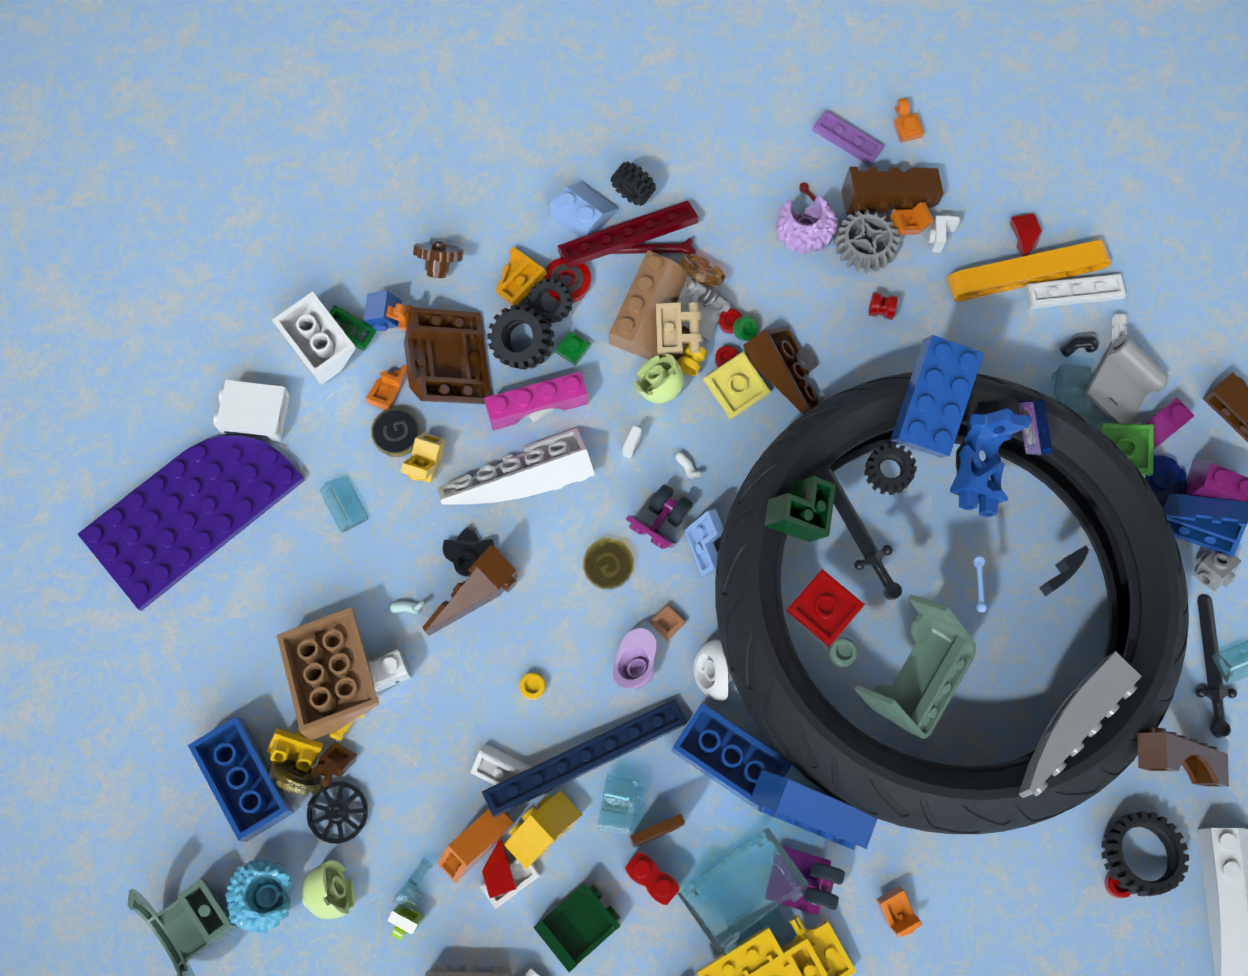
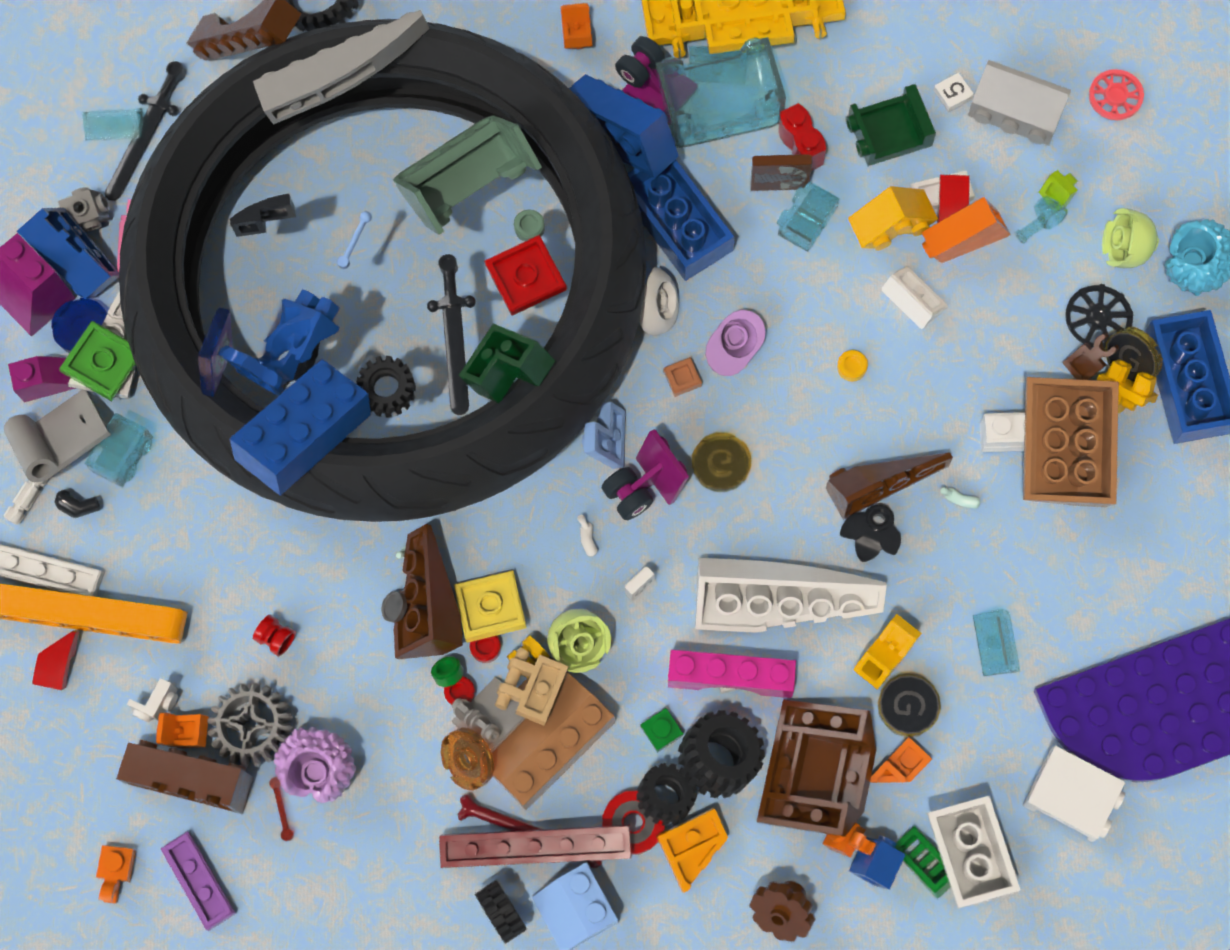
camera: 150 degrees left, 0 degrees up
dark blue tile [482,699,687,818] -> none

